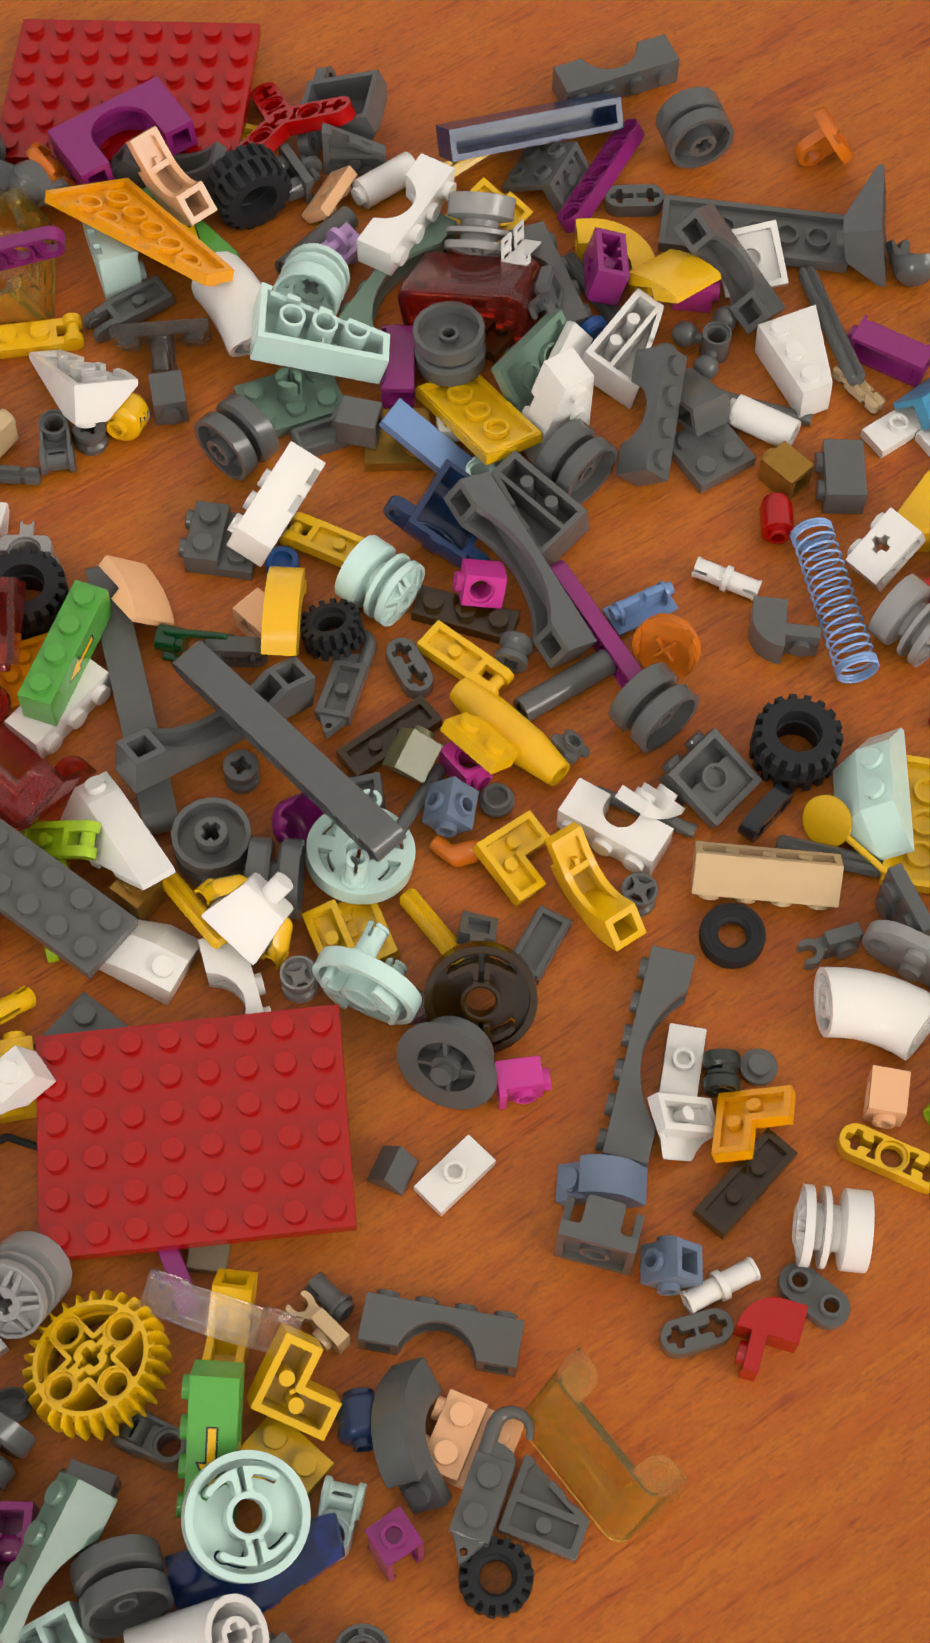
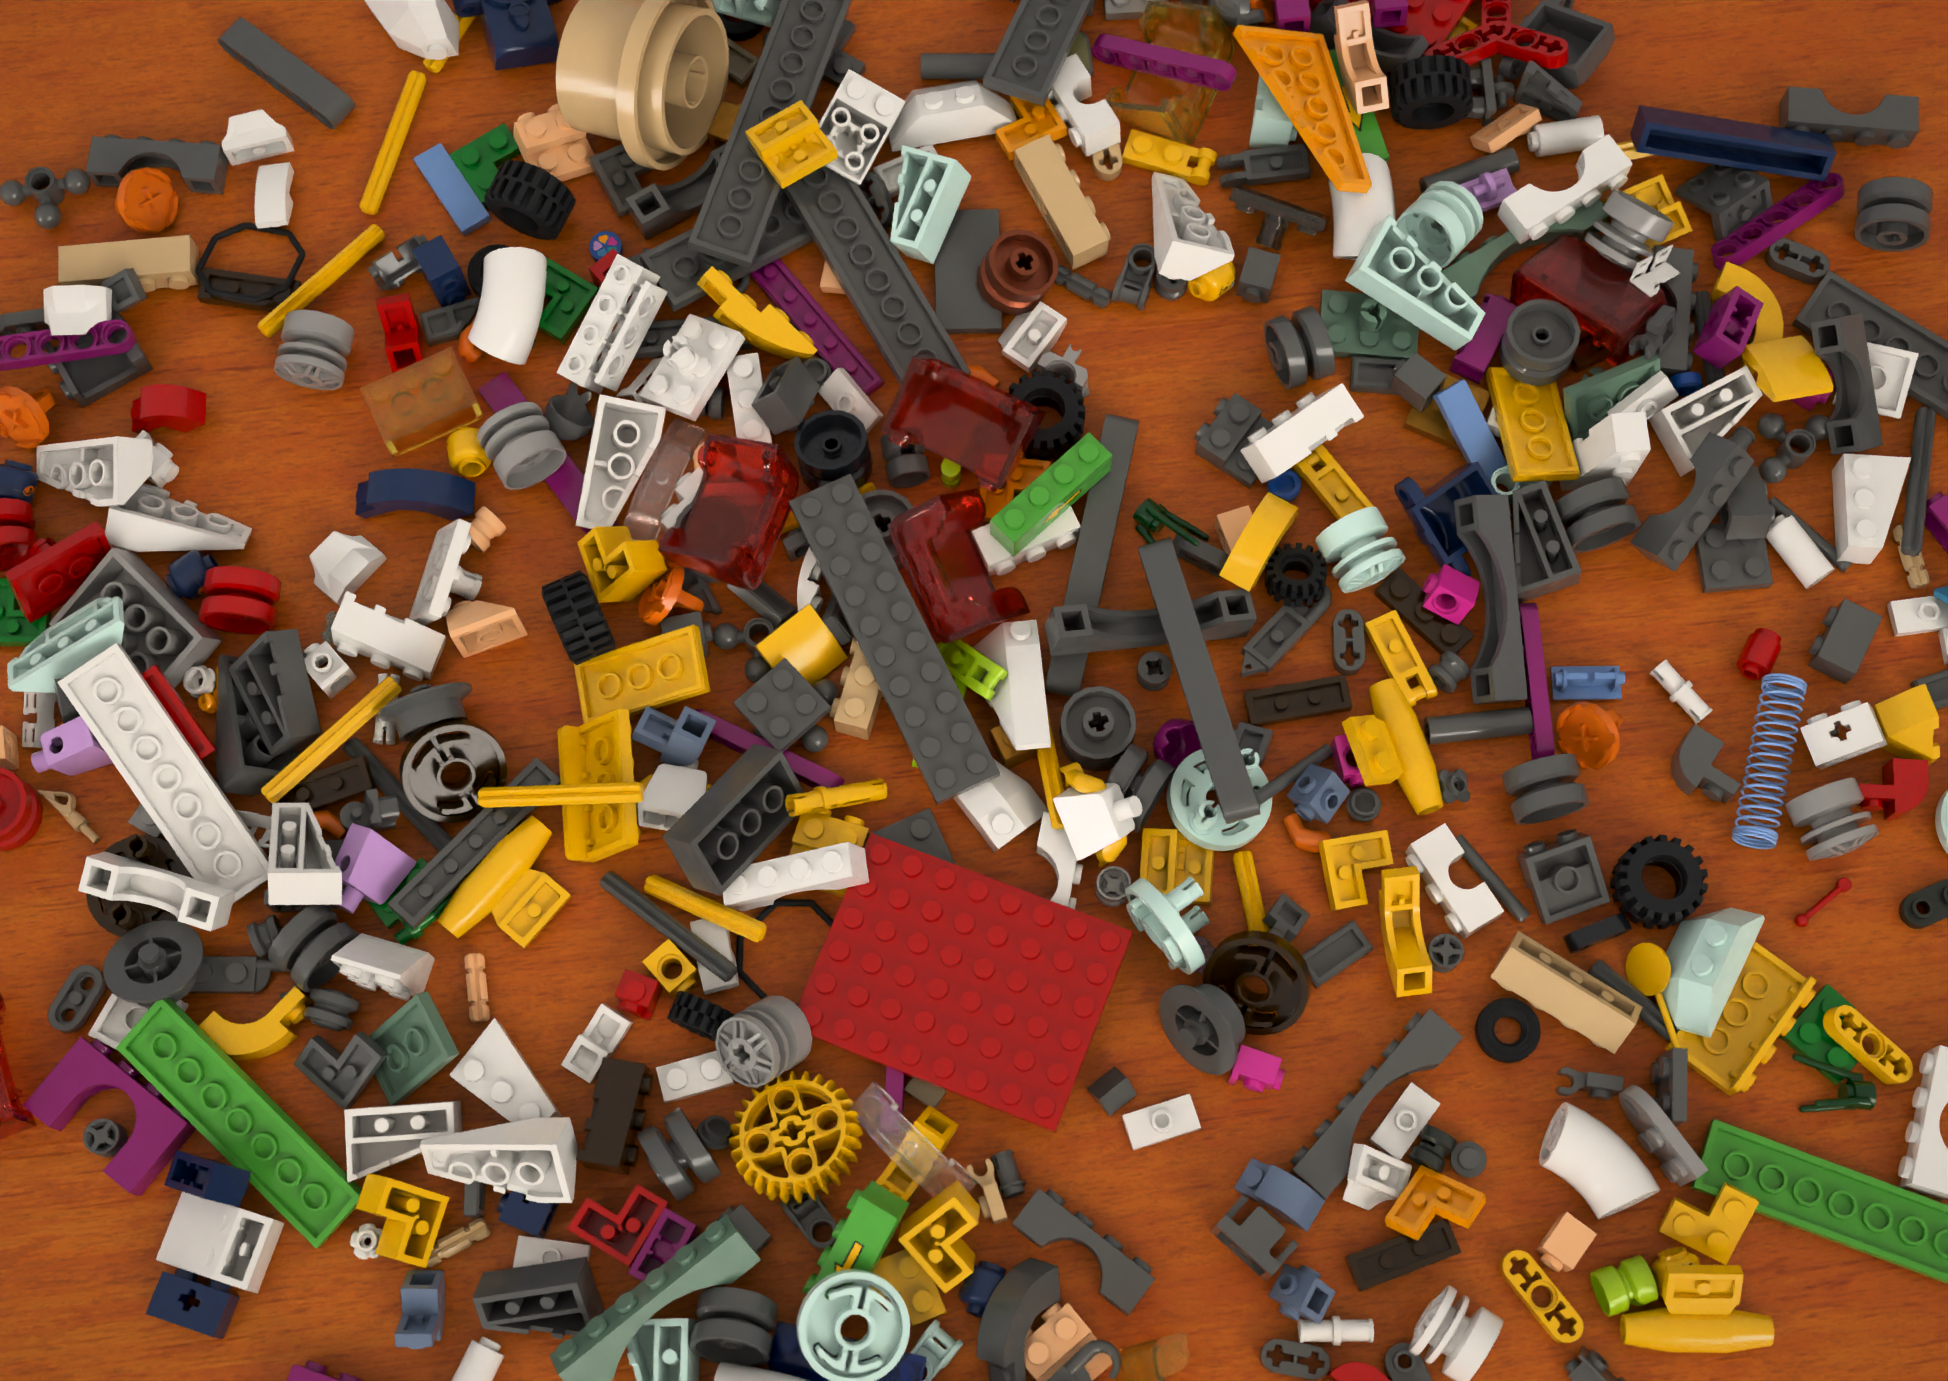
camera: 30 degrees right, 10 degrees up
light nougat slope [98,555,175,626] -> none
brick [382,725,443,783] -> none
white slope [615,782,685,819] -> none
pearl gold brick [758,441,814,501] -> none

